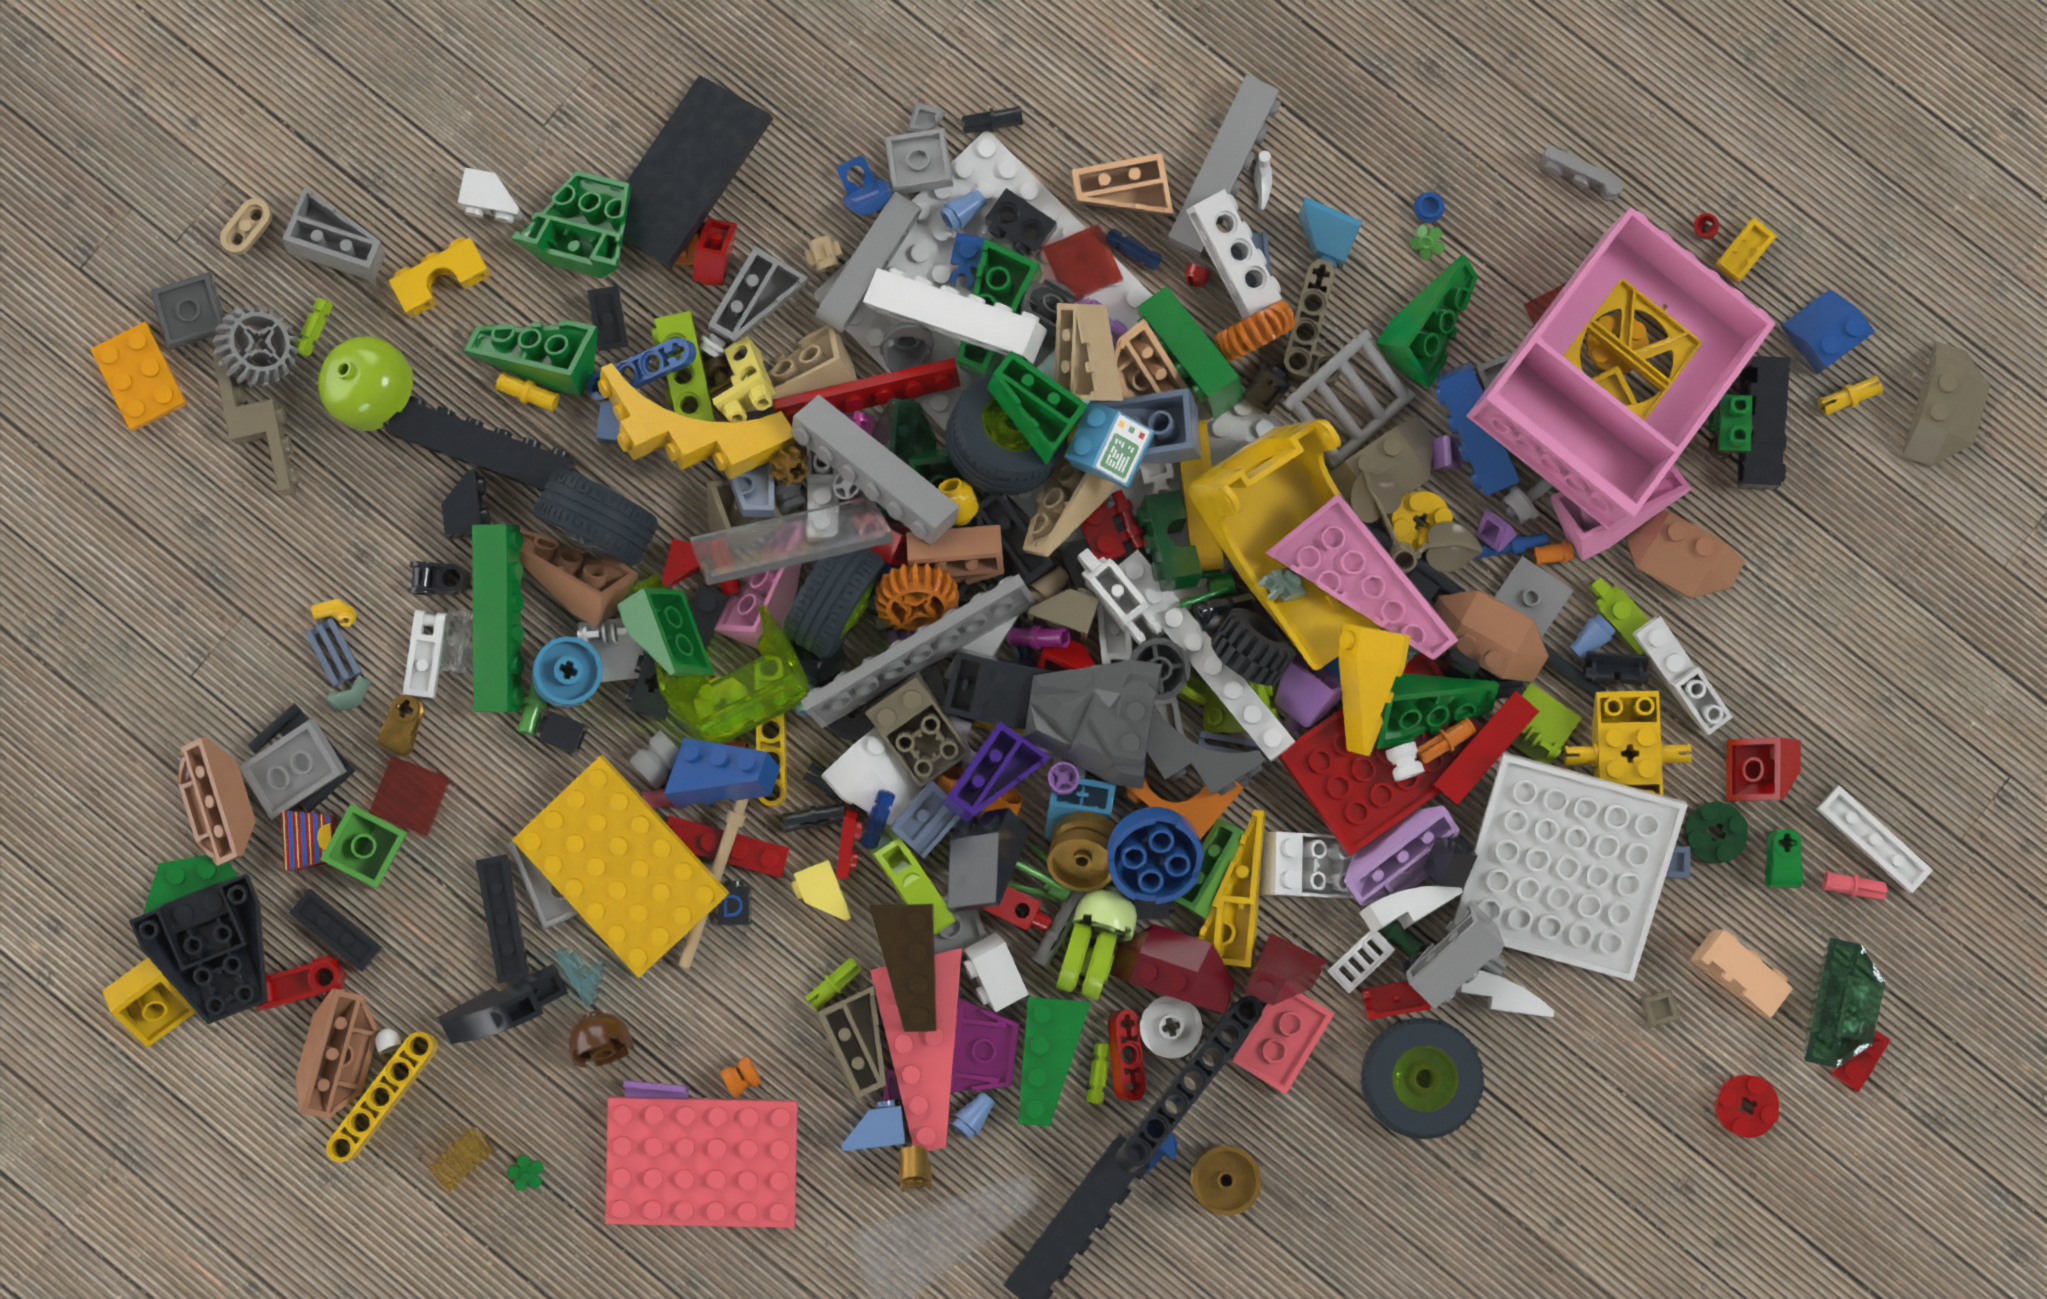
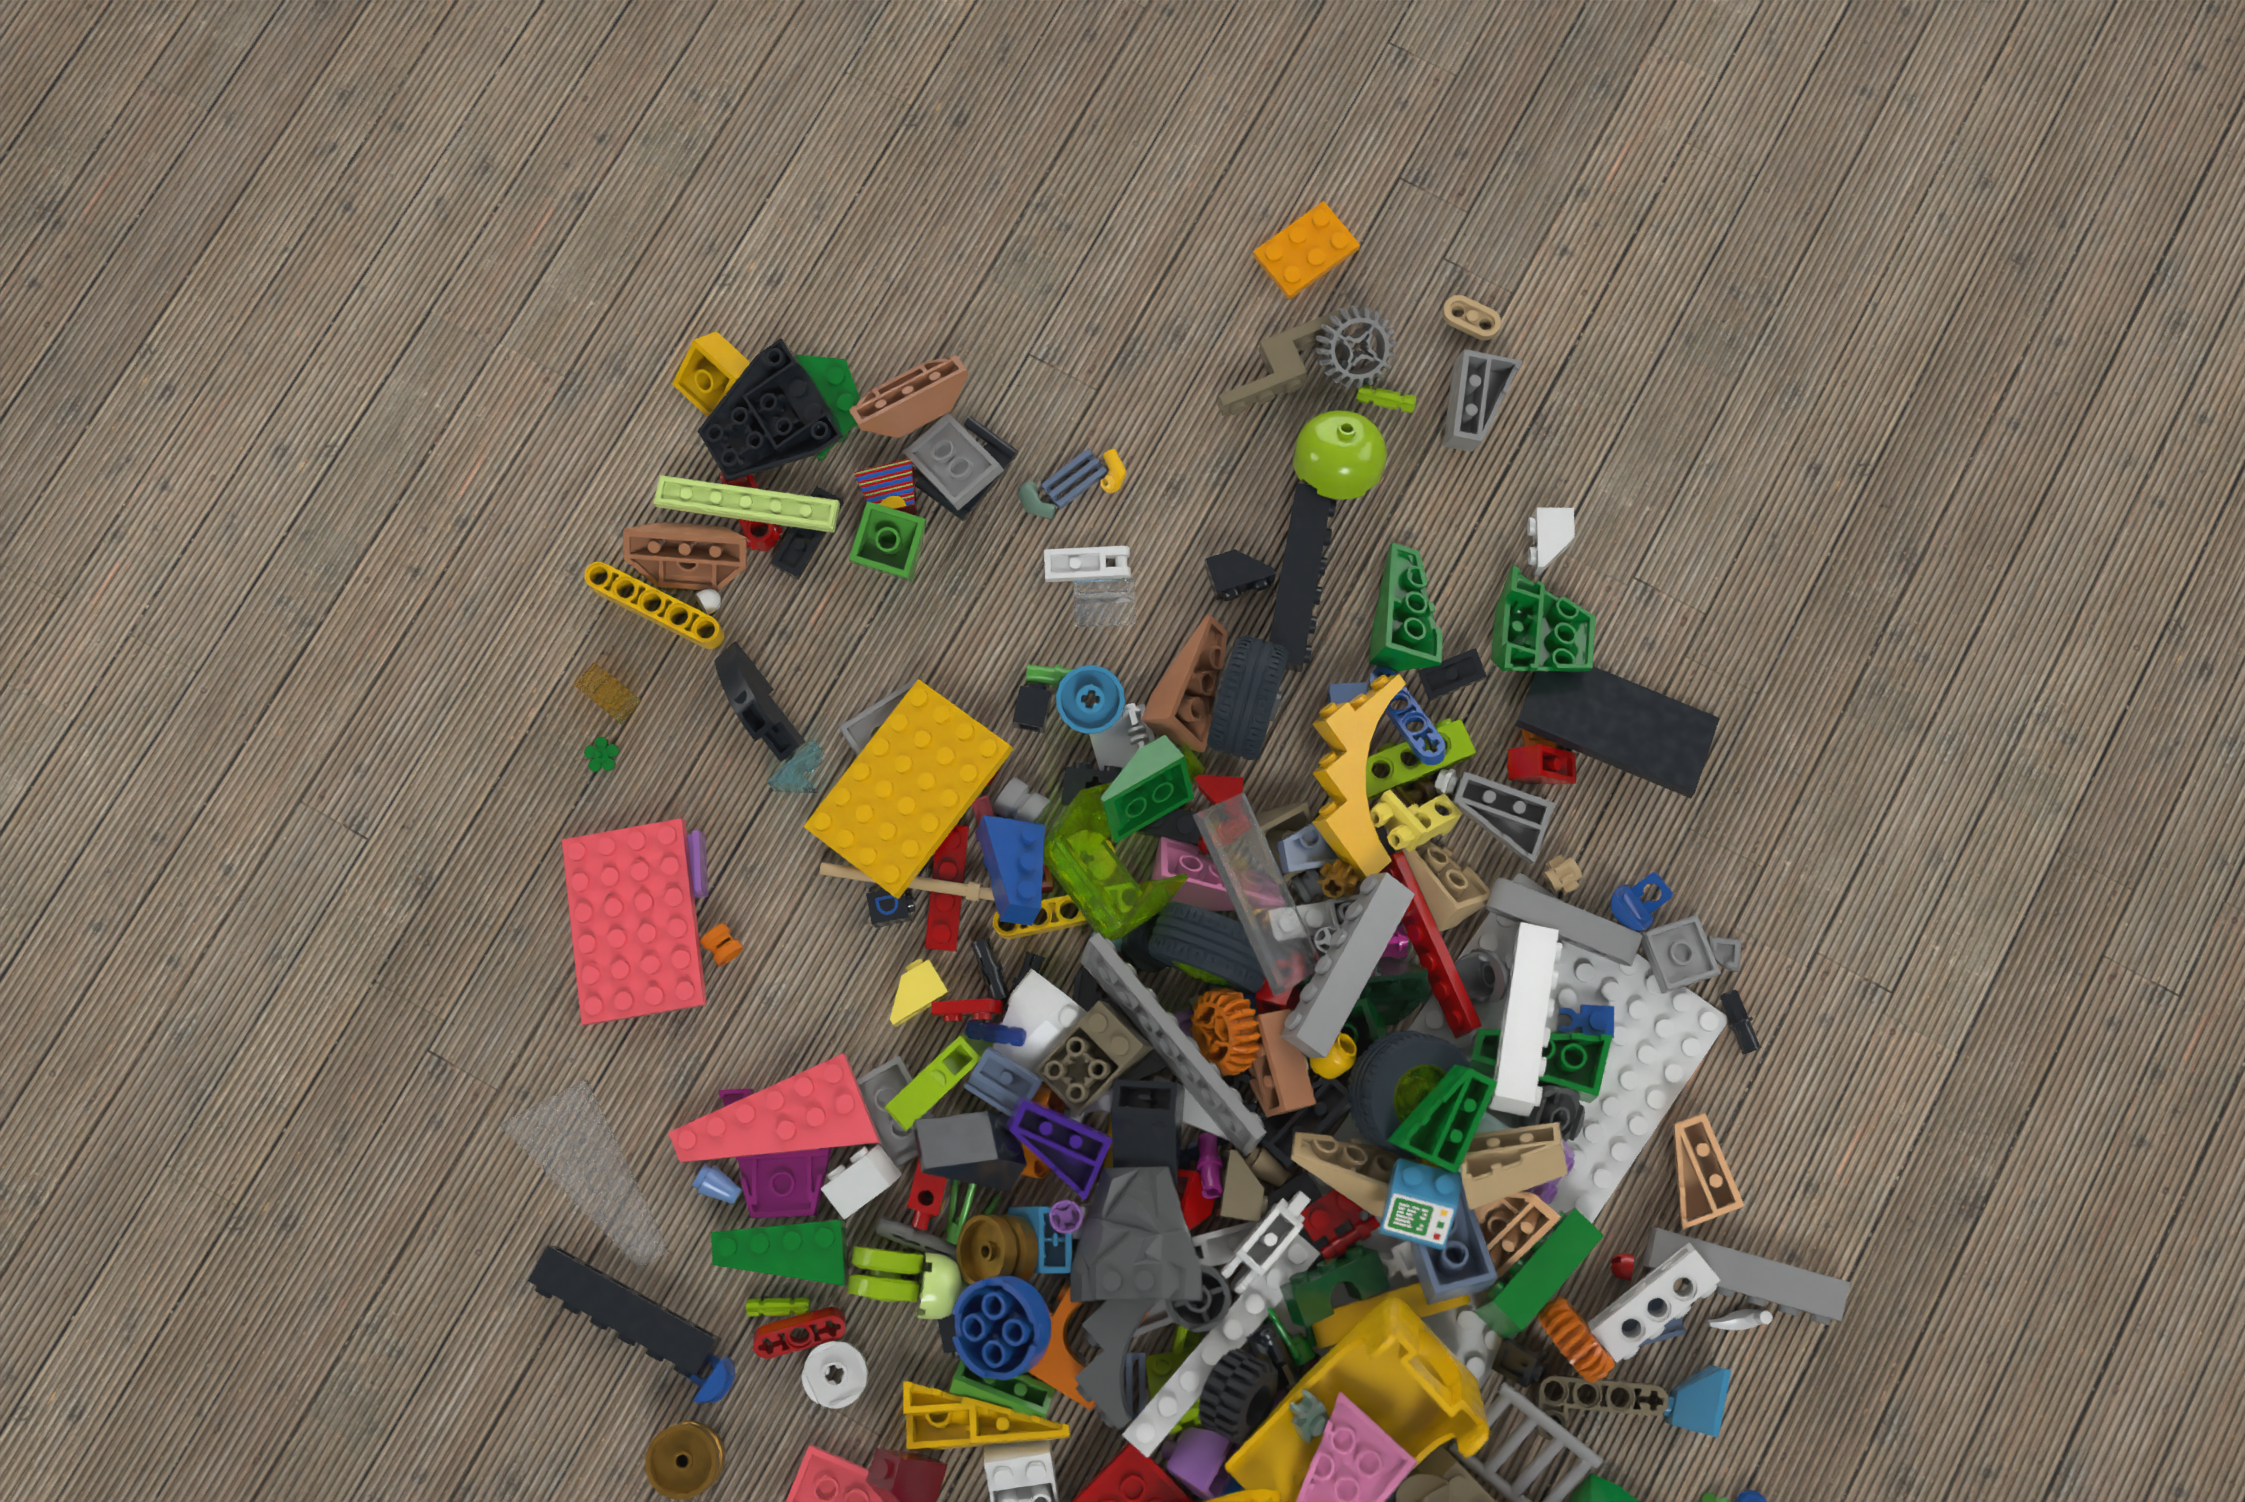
camera: 85 degrees right, 5 degrees down
dark grey plate [150,272,224,350] -> none
clear red tile [369,756,451,836] -> none
pearl gold piece [377,695,425,757] -> none
yellow arch [388,237,492,318] -> none
black piece [408,561,470,596] -> none
green brick [472,524,524,712] -> none
black plate [475,854,530,984] -> none
yellow pin [495,372,560,412] -> none
reddish brown cylinder [569,1010,634,1068] -> none
lime axle [805,957,862,1012] -> none
dark tan wedge [815,986,886,1100] -> none
medium blue slope [841,1100,906,1151] -> none
dark brown wing [870,903,937,1032] -> none
pearl gold piece [899,1146,933,1193] -> none
medium blue cone [940,190,987,231] -> none
black brick [985,188,1057,259] -> none
clear red tile [1042,223,1123,302] -> none
dark blue axle [1105,228,1162,271] -> none
dark red wedge [1109,924,1235,1014] -> none
black beam [1116,996,1262,1172] -> none
none -> yellowish green tile [653,475,840,533]

